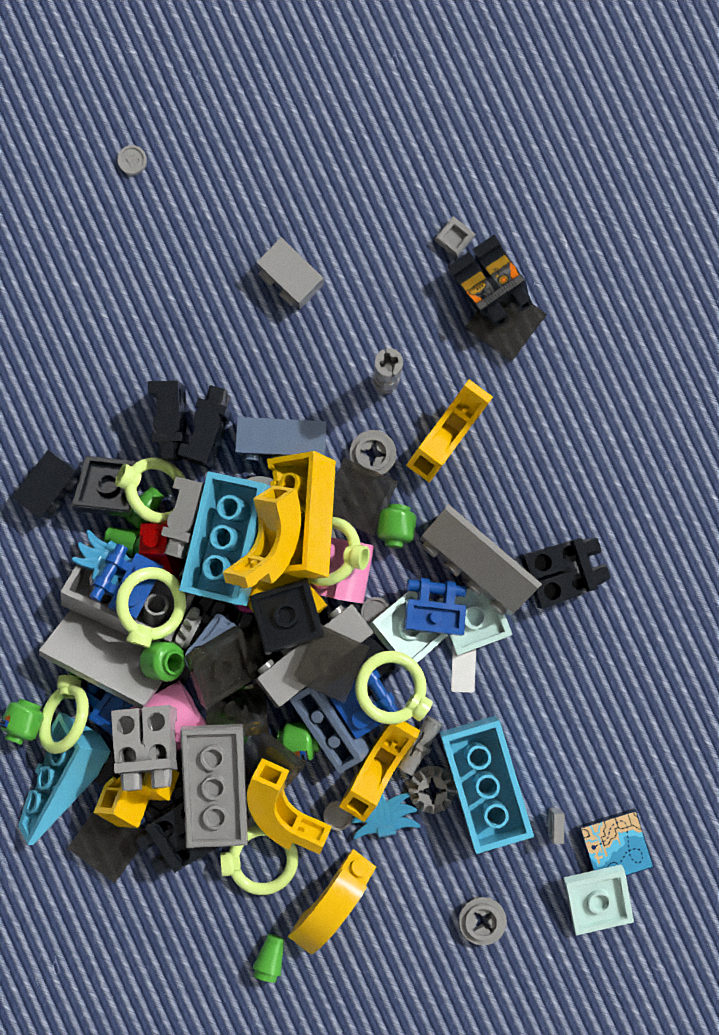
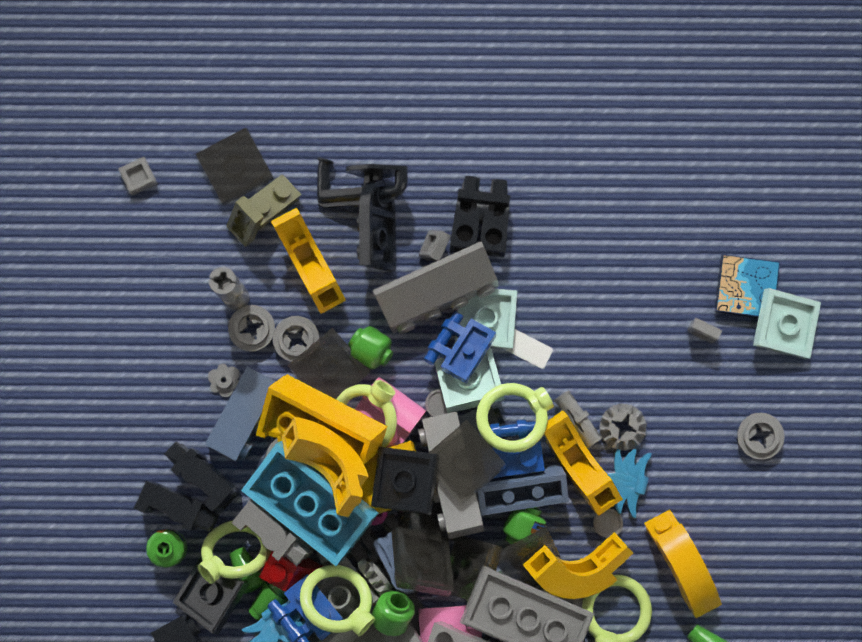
camera: 65 degrees left, 5 degrees down
light grey brick [257,237,324,309] -> none
medium azure brick [439,715,534,854] -> none
black hips [447,234,532,328] -> none
none -> bright green head [146,529,188,568]
none -> light grey plant [208,364,240,397]
none -> olive bracket [226,174,302,247]
none -> light grey gear [228,305,275,352]
none -> black plate [317,157,408,271]
none -> light grey tile [419,230,451,261]

